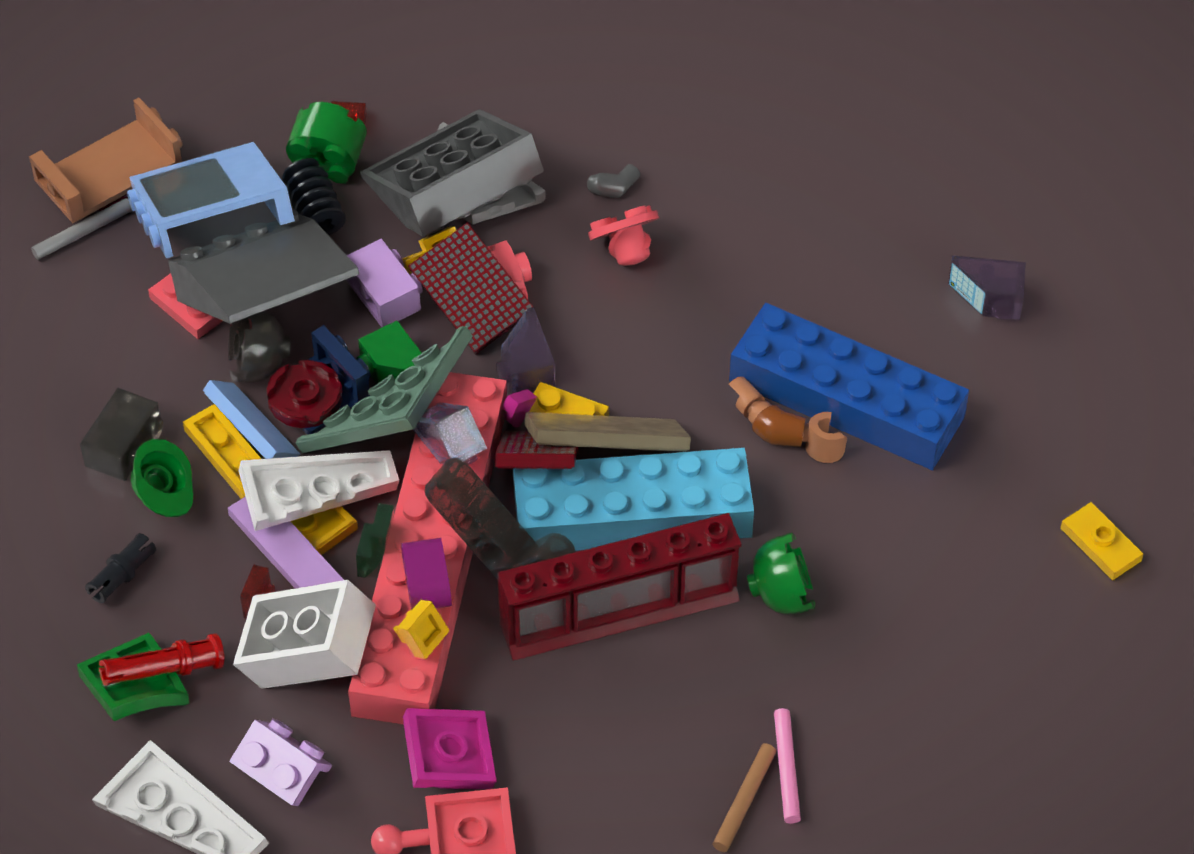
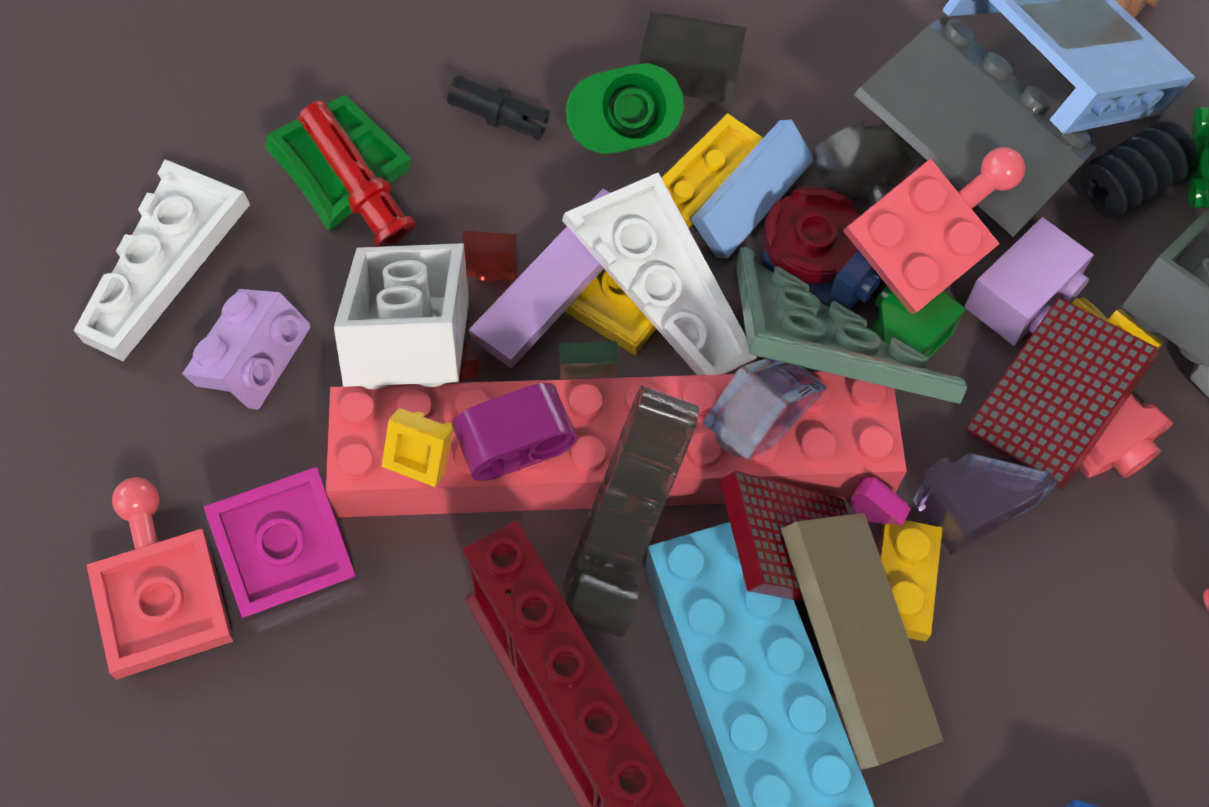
camera: 75 degrees right, 10 degrees up
none -> coral plate [843,147,1026,314]

